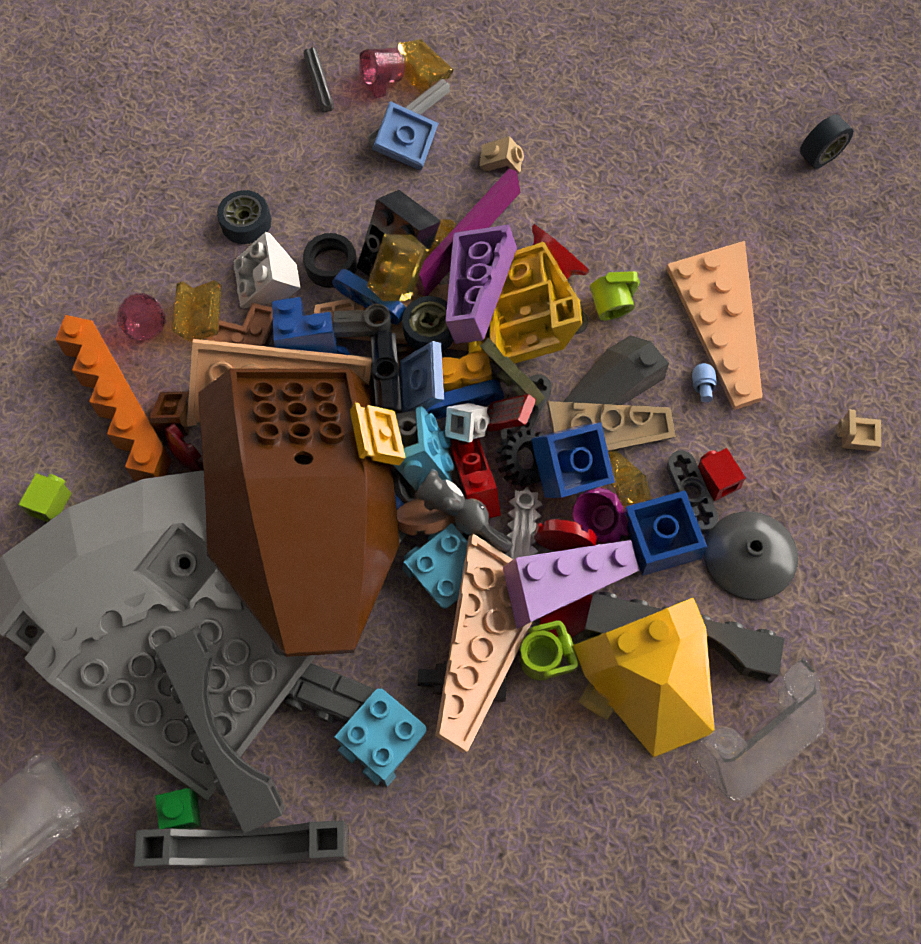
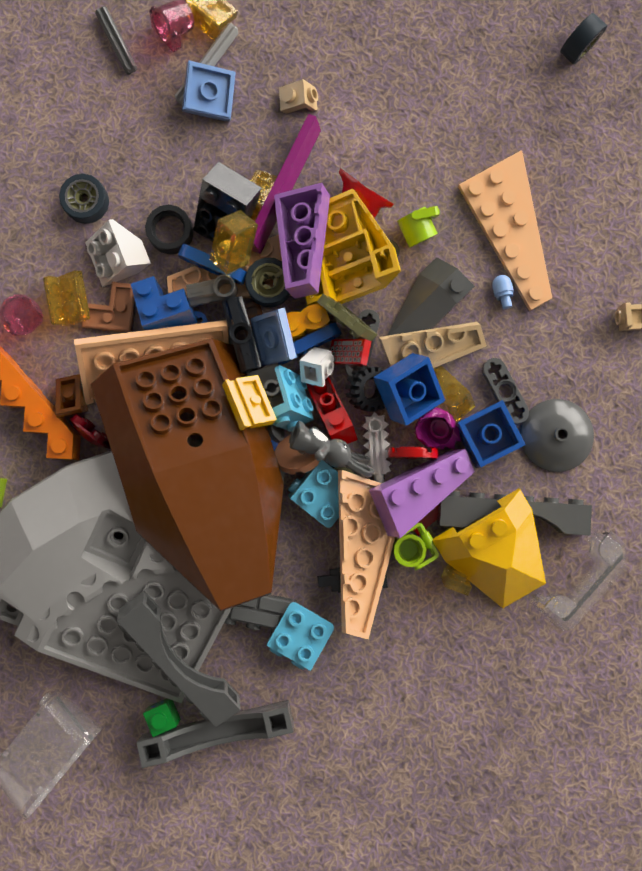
camera: 15 degrees left, 20 degrees up
red brick [698,448,746,501] -> none

